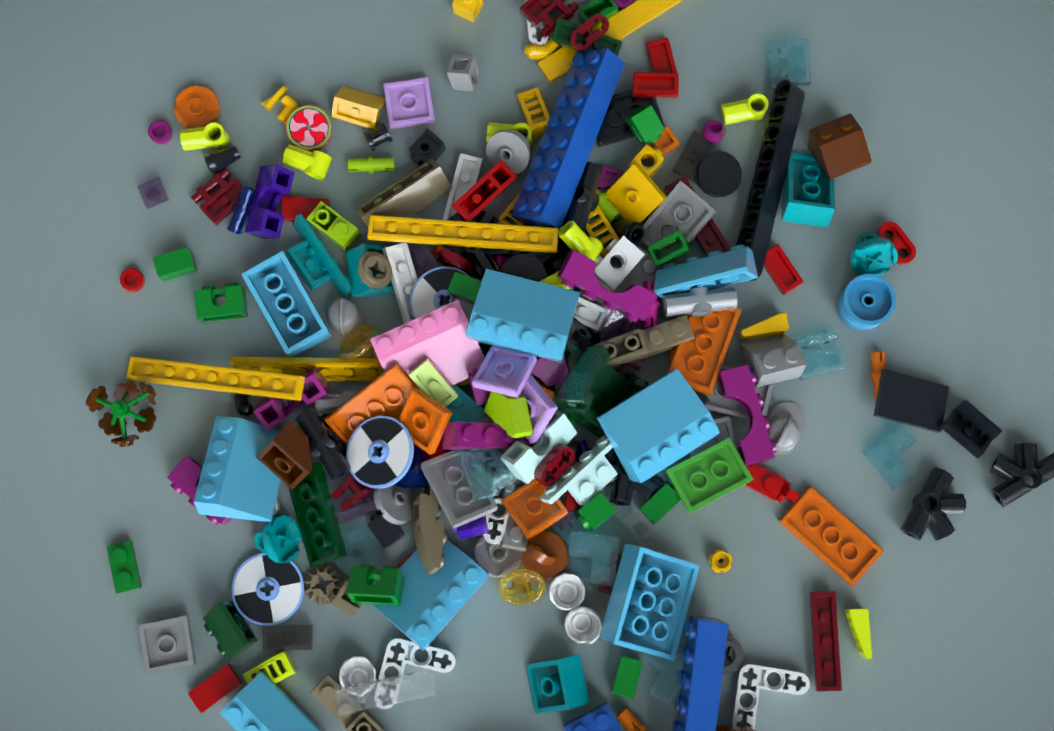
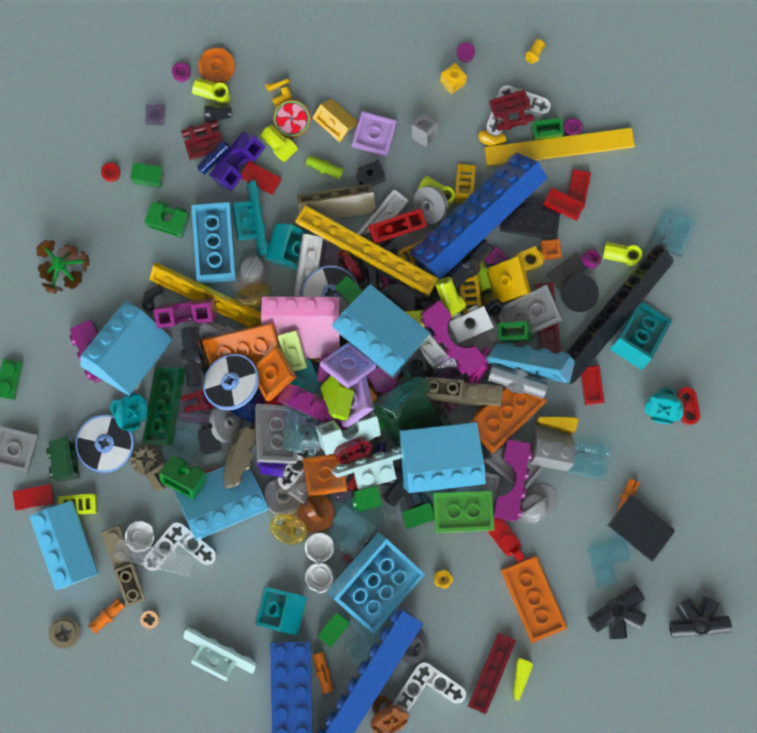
camera: 20 degrees right, 0 degrees up
yellow tile [126,356,305,401] -> none
reddish brown slope [256,421,312,489] -> none
clear smoke plate [263,625,313,651] -> none
lime slope [307,201,361,252] -> none
dark tan gear [356,252,392,289] -> none
black bush [363,123,393,151] -> none
dark green plate [550,18,622,56] -> none
dark red beam [569,14,609,51] -> none
green brick [624,105,665,144] -> none
reddish brown slope [808,113,872,180] -> none
dark azure wheel [837,274,896,331] -> none
black bracket [940,400,1002,459] -> none

